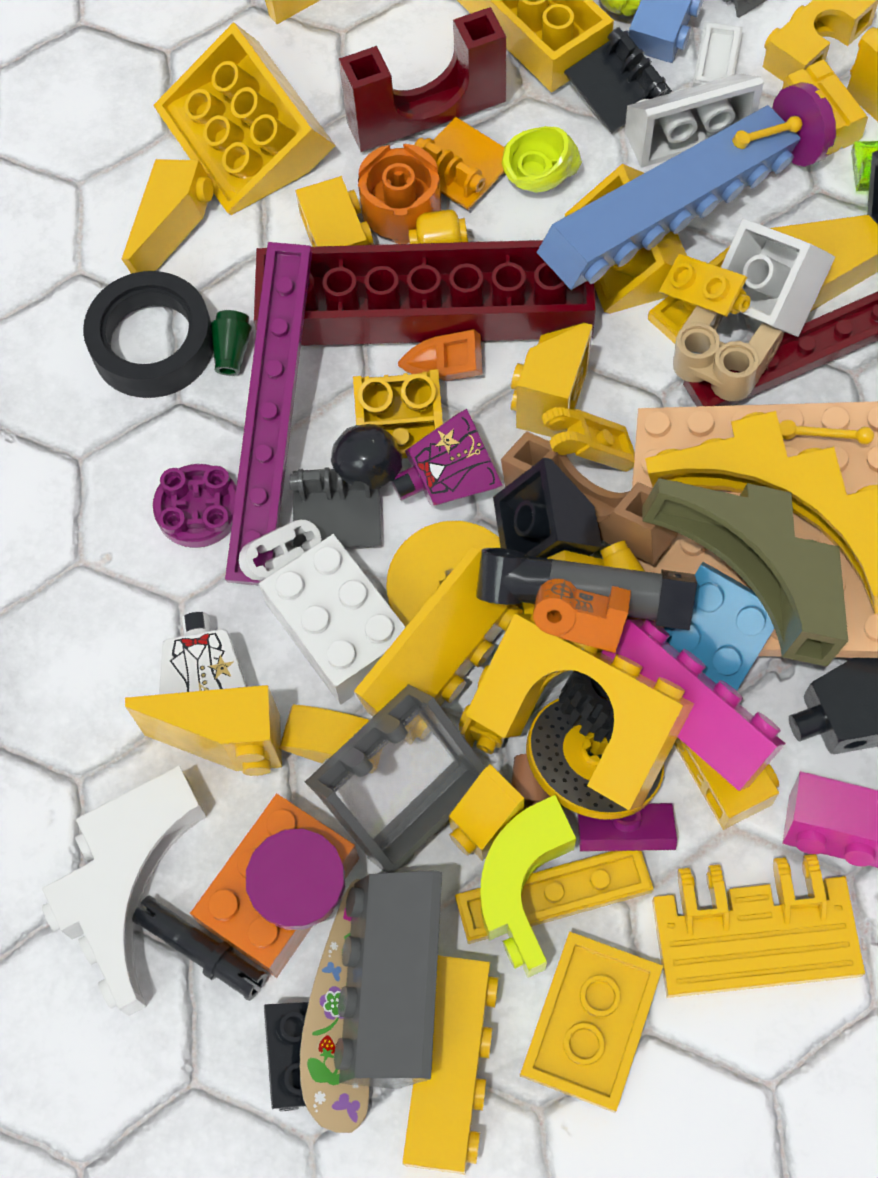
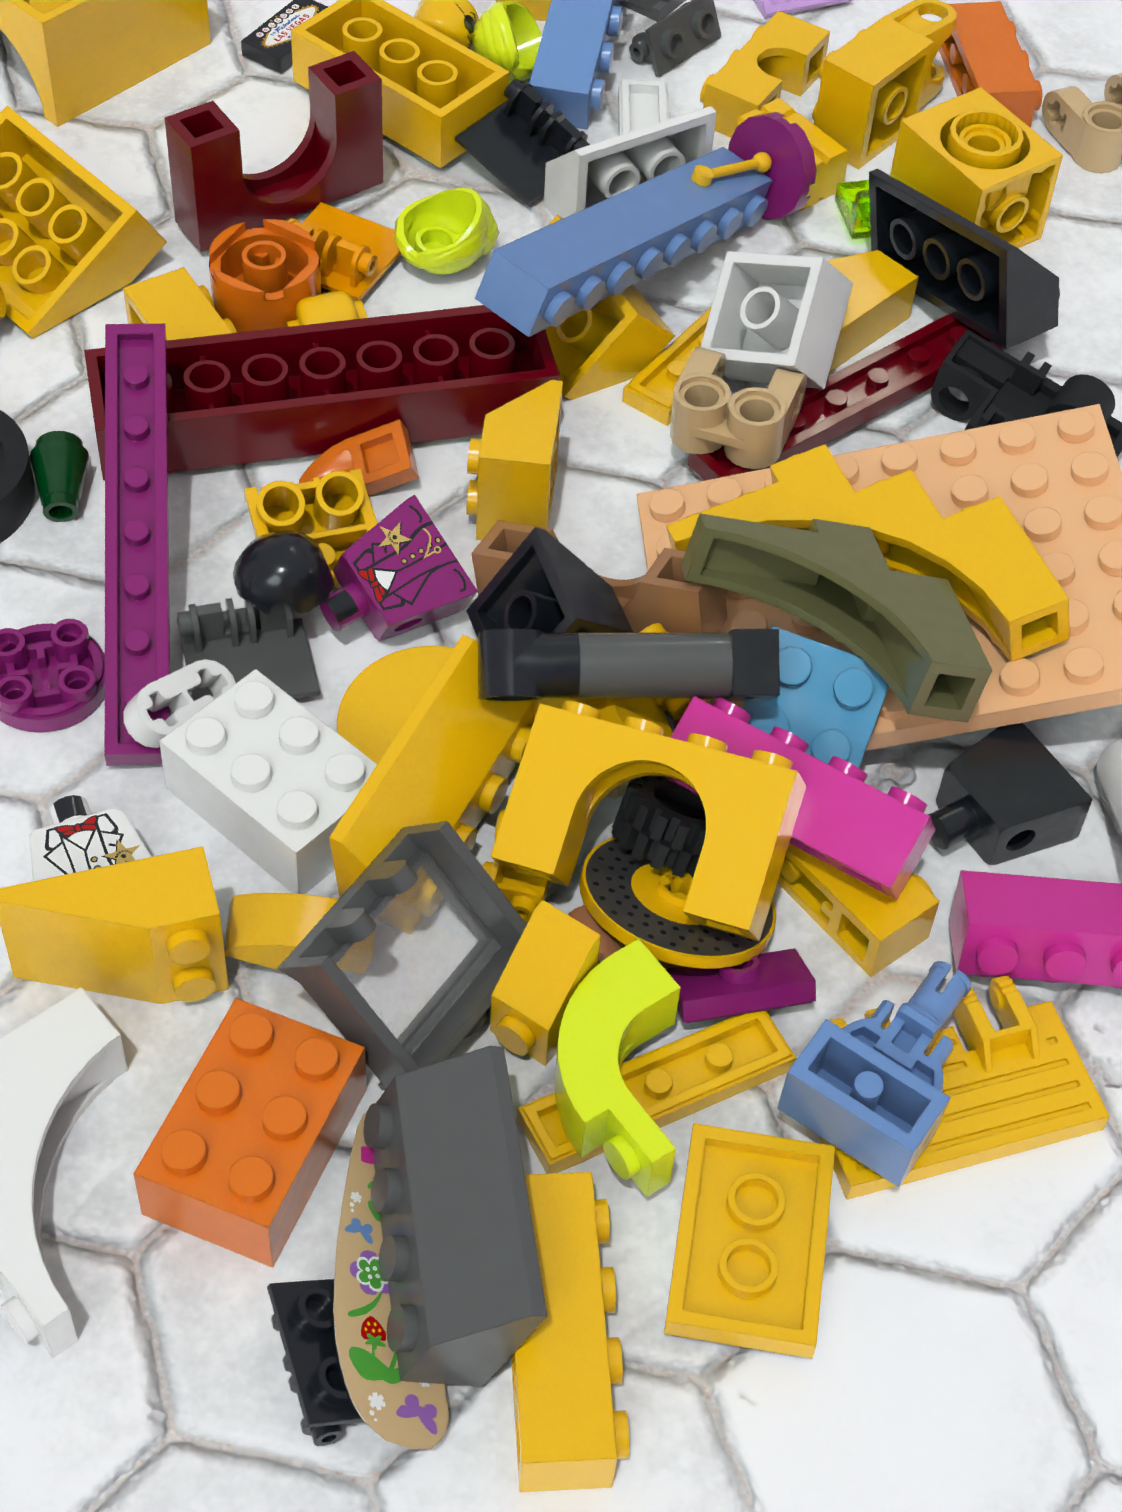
camera: 20 degrees left, 15 degrees down
black pin [132,895,267,1001] -> none
magenta tile [246,829,345,930] -> none
orange leg [533,579,631,653] -> none
yellow hinge [541,406,635,472] -> none
yellow hinge [659,254,751,317] -> none
yellow hinge [779,420,874,445] -> none
none -> medium blue brick [777,961,971,1187]

